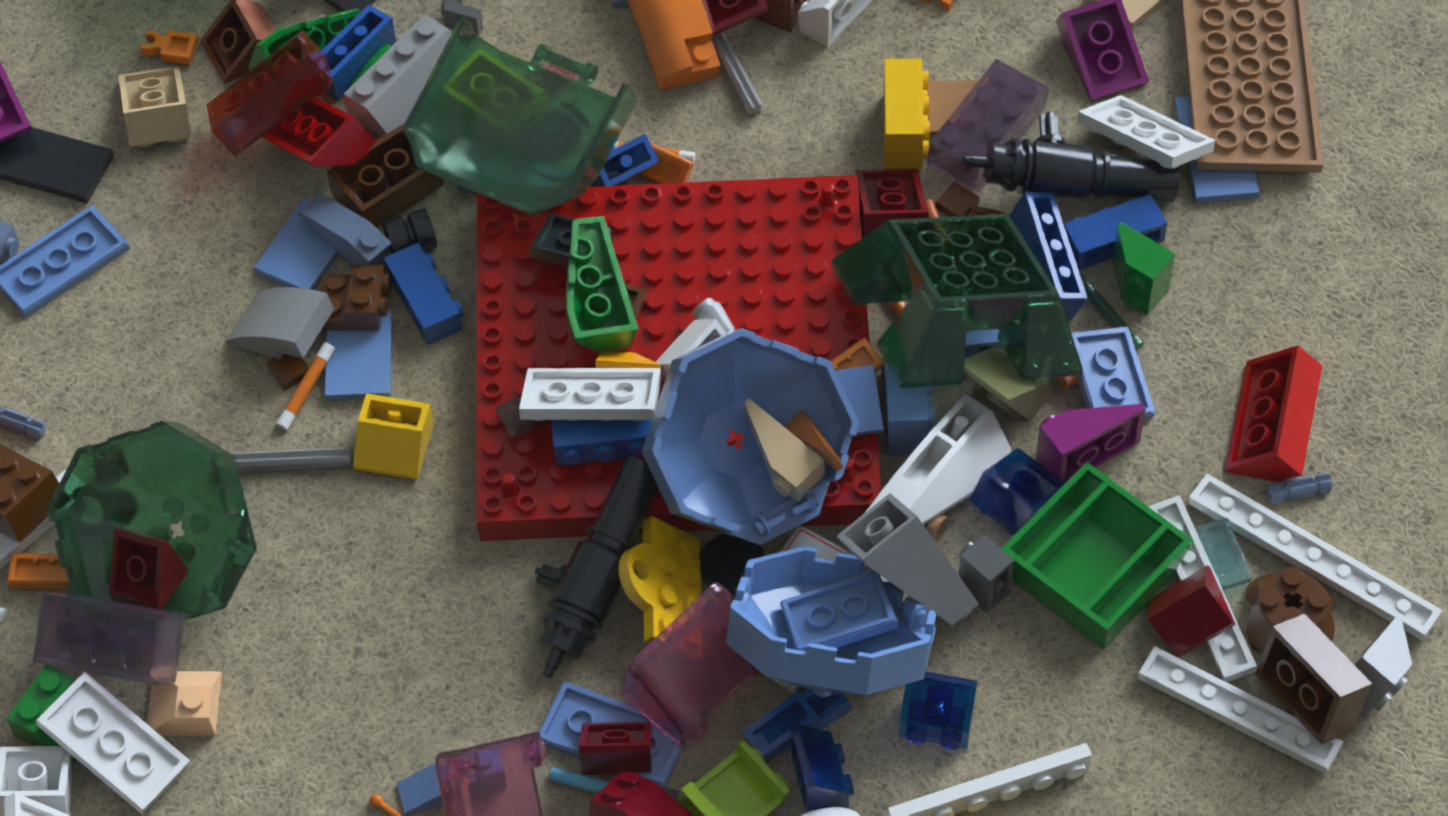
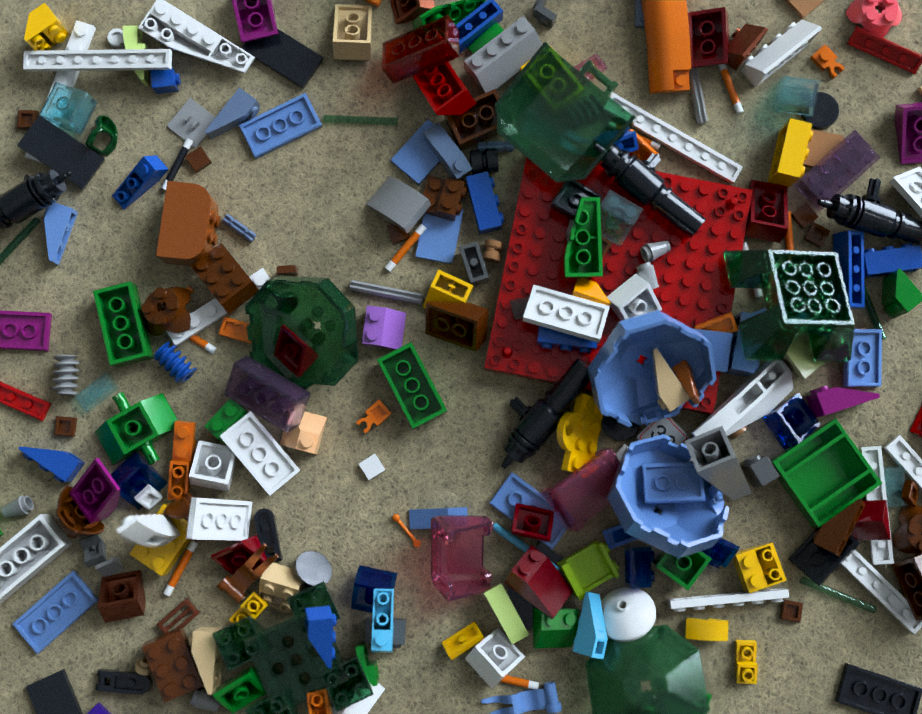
camera: 10 degrees right, 25 degrees up
none -> clear green bar [323,115,398,125]
none -> orange plate [356,399,392,433]
none -> white tile [359,454,385,480]
none -> medium lavender slope [362,305,406,350]
none -> green brick [377,342,447,430]
none -> reddish brown slope [425,301,488,352]
none -> dark grey brick [459,241,489,286]
none -> sand blue axle [477,140,514,152]
none -> medium nougat wheel [482,239,504,263]
none -> black piece [593,143,706,238]
none -> clear light blue slope [600,190,643,246]
none -> white plate [604,93,743,184]
none -> light grey cone [640,240,671,262]
none -> green slope [653,551,712,590]
none -> orange bar [718,64,744,114]
none -> yellow slope [730,542,787,593]
none -> clear light blue slope [775,75,821,116]
none -> reddish brown tile [779,599,803,623]
none -> black tile [788,526,860,587]
none -> black tile [800,92,839,130]
none -> clear green bar [800,576,877,614]
none -> reddish brown slope [813,499,866,557]
none -> reddish brown tile [901,480,920,507]

